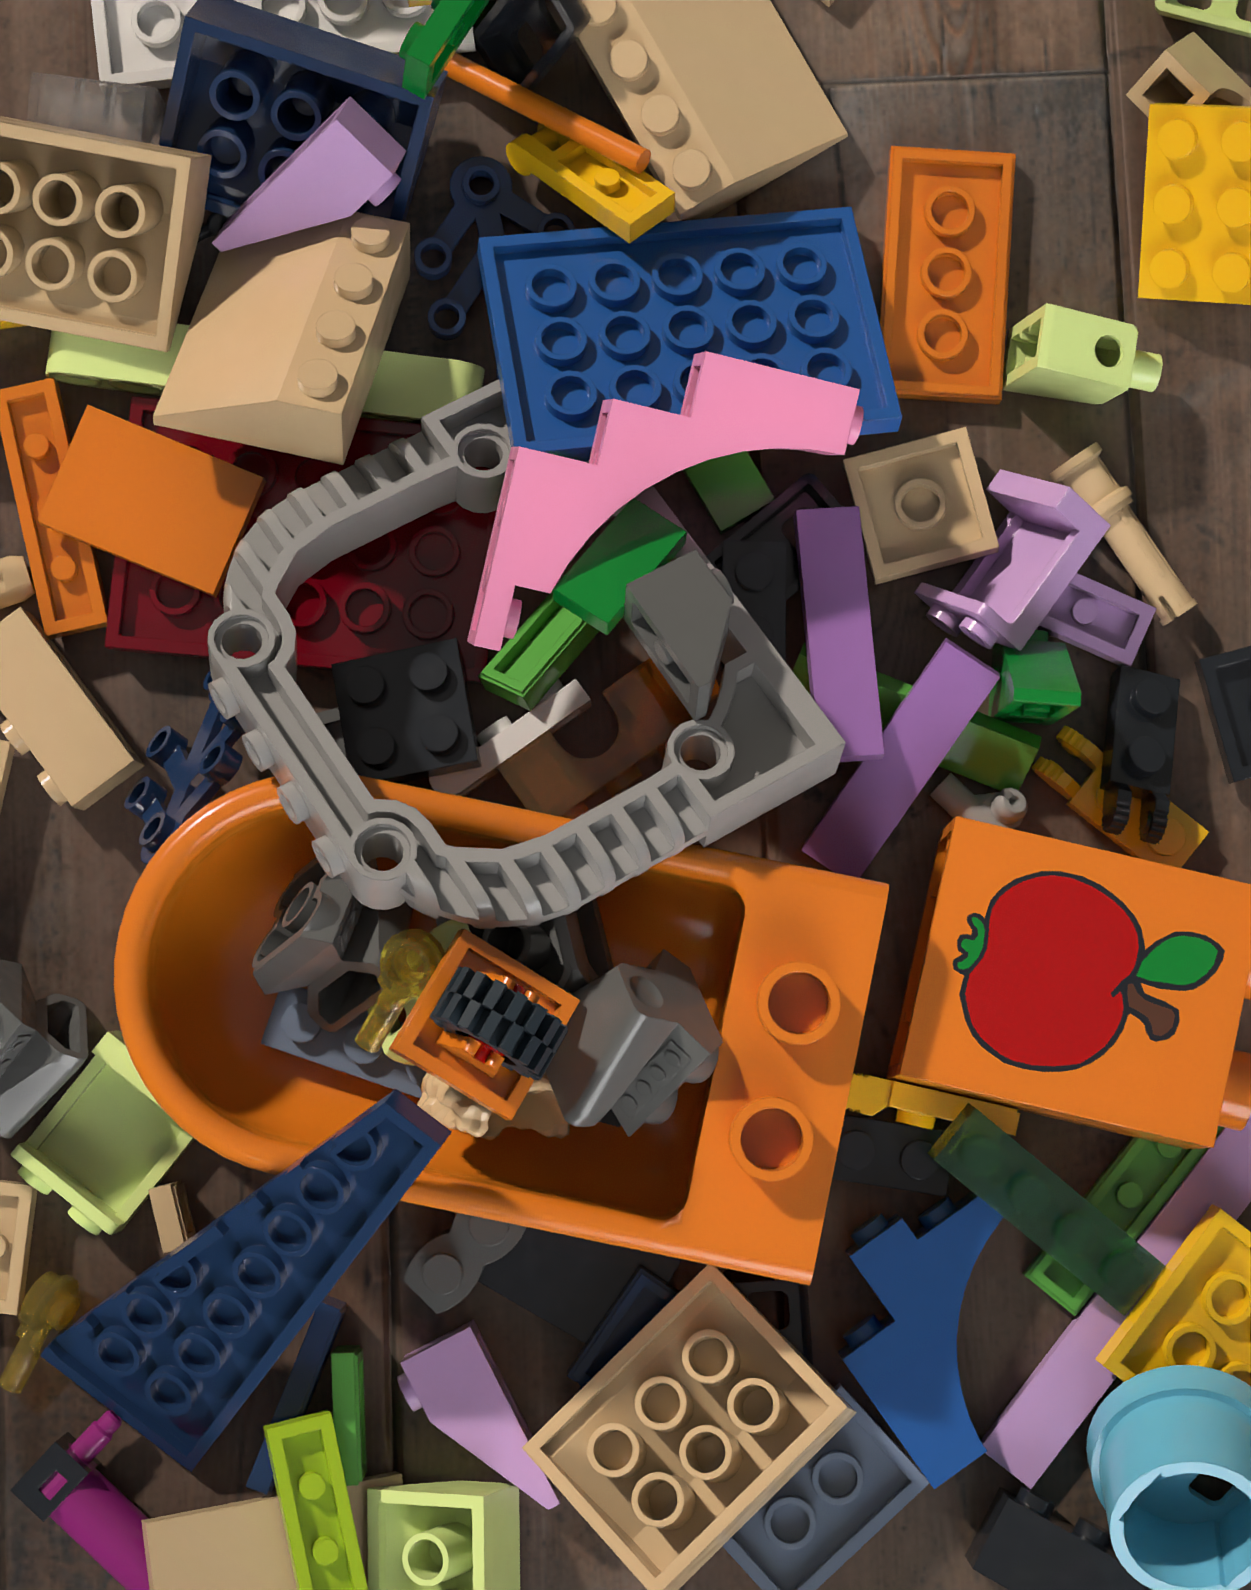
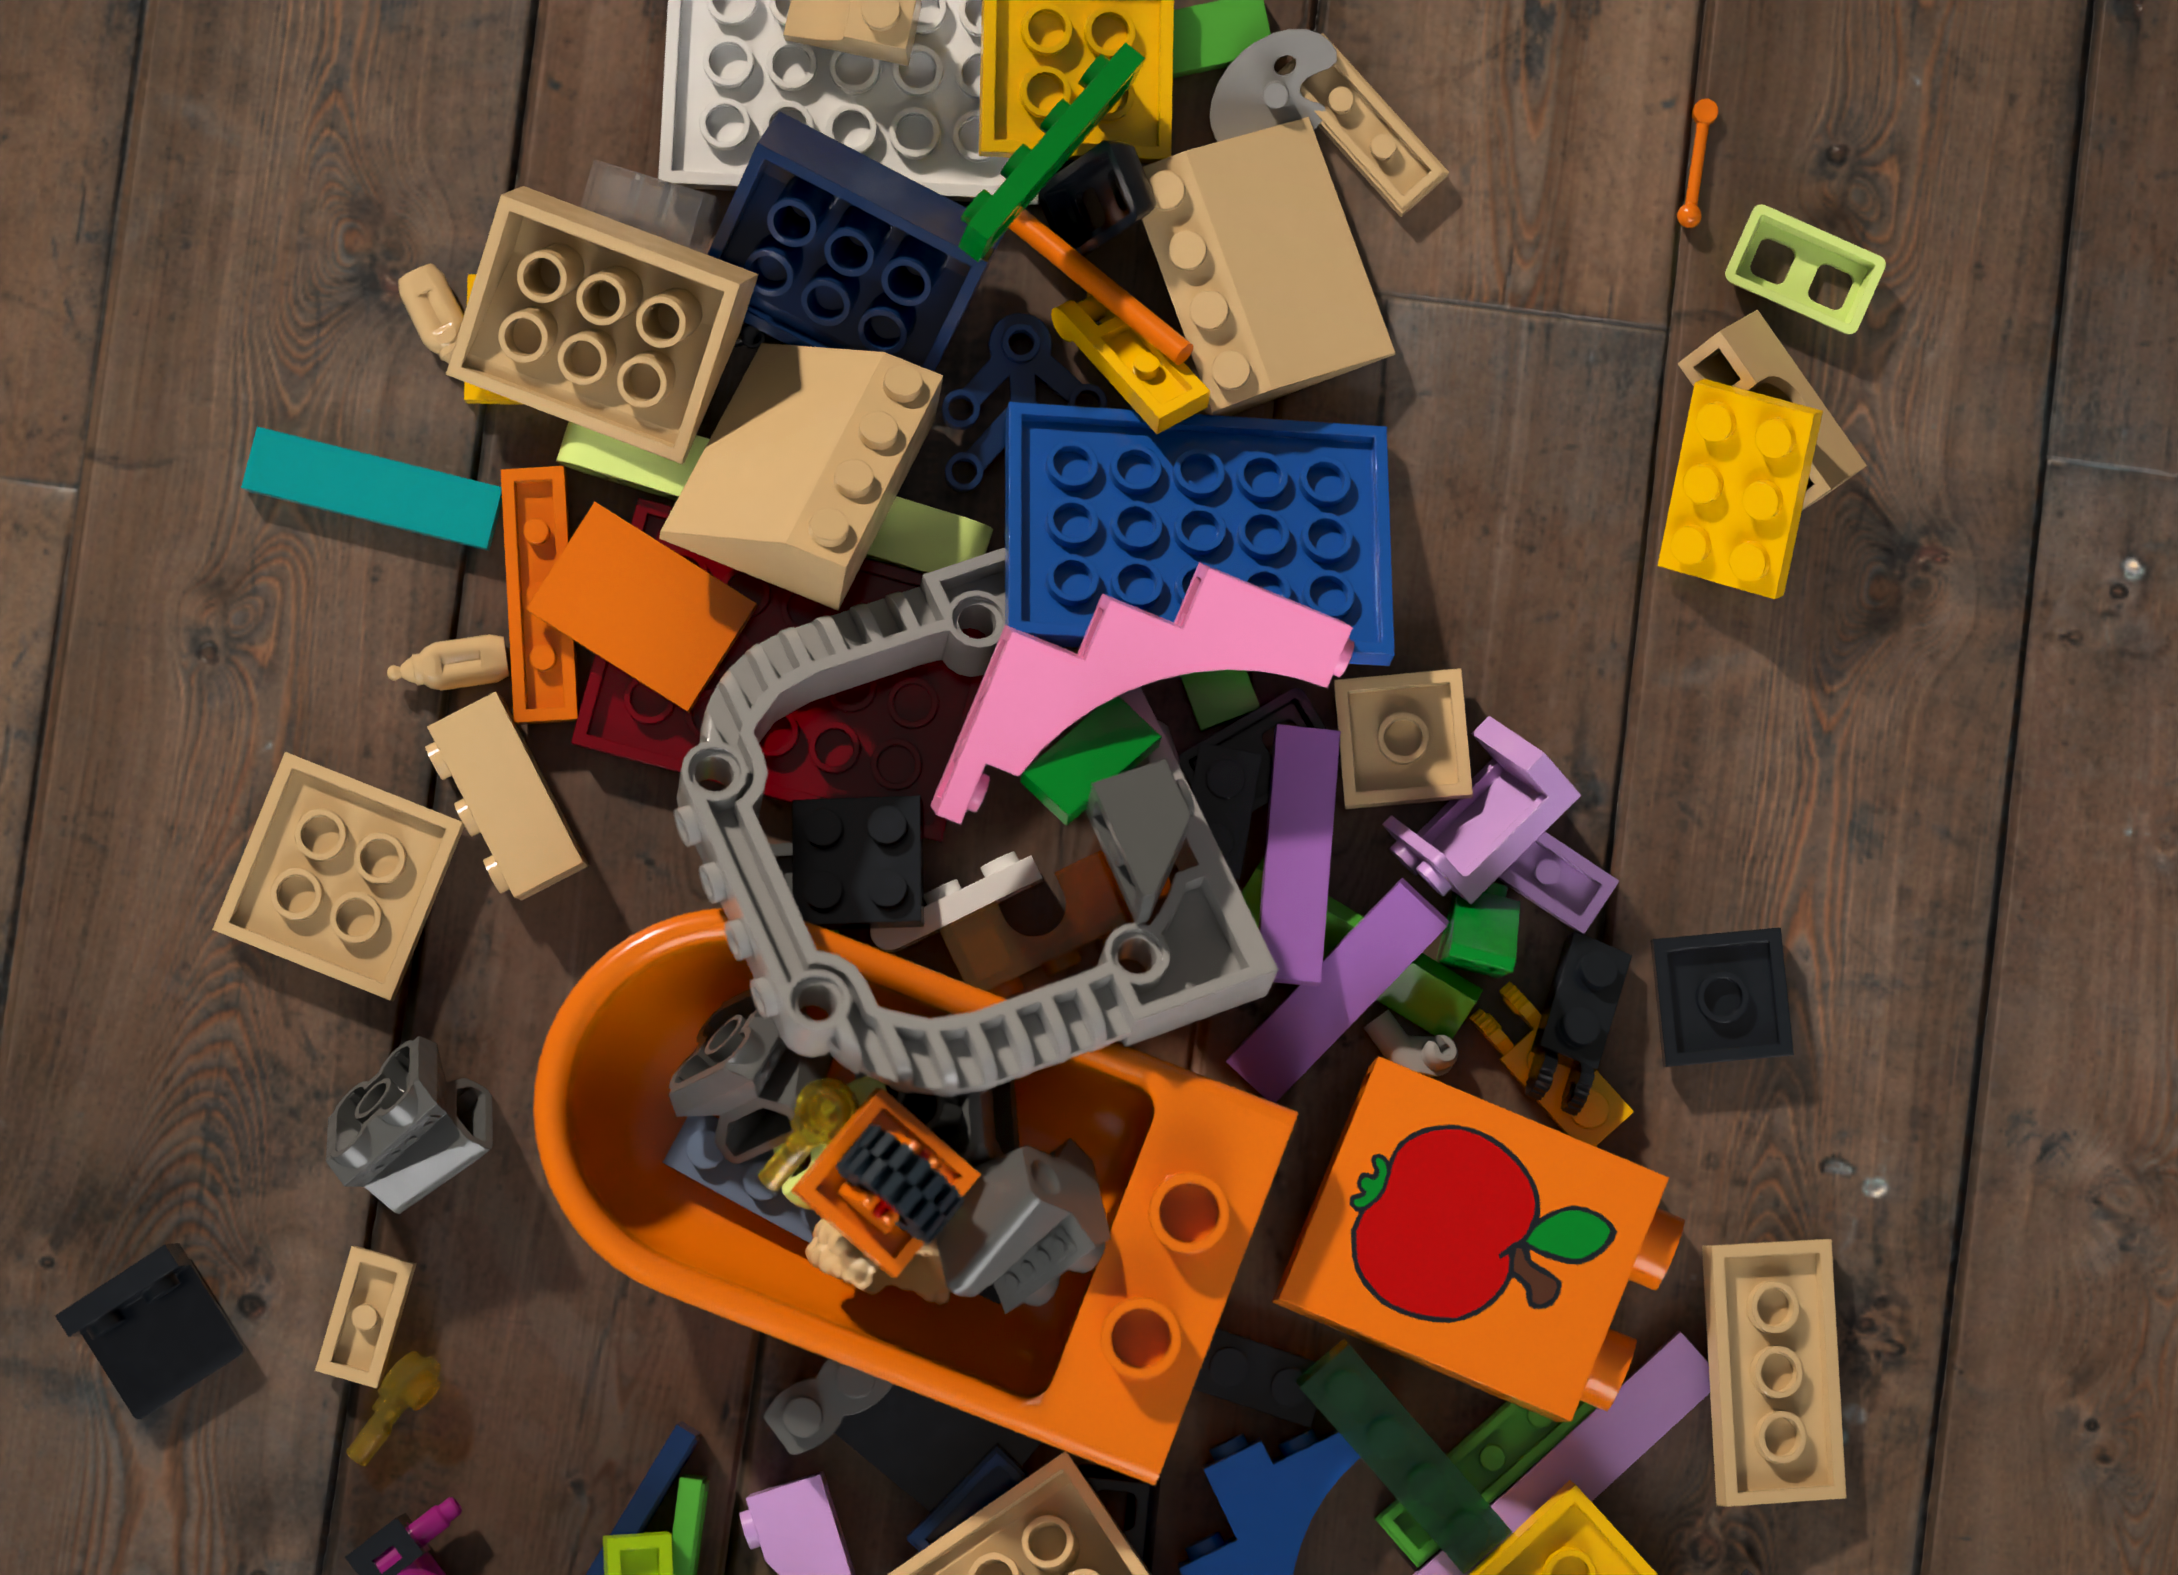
camera: 10 degrees right, 0 degrees up
yellowish green panel [11,1031,195,1235] -> none
dark blue wing [40,1089,452,1472] -> none
dark blue plant [124,671,246,865] -> none
tan tile [148,1180,196,1254] -> none
lavender slope [212,96,406,252] -> none
bright green tile [478,590,599,711] -> none
yellow hinge [846,1073,1020,1144] -> none
orange tile [879,146,1016,405] -> none
yellowish green torso [1003,303,1163,404] -> none
tan pin [1049,442,1197,626] -> none

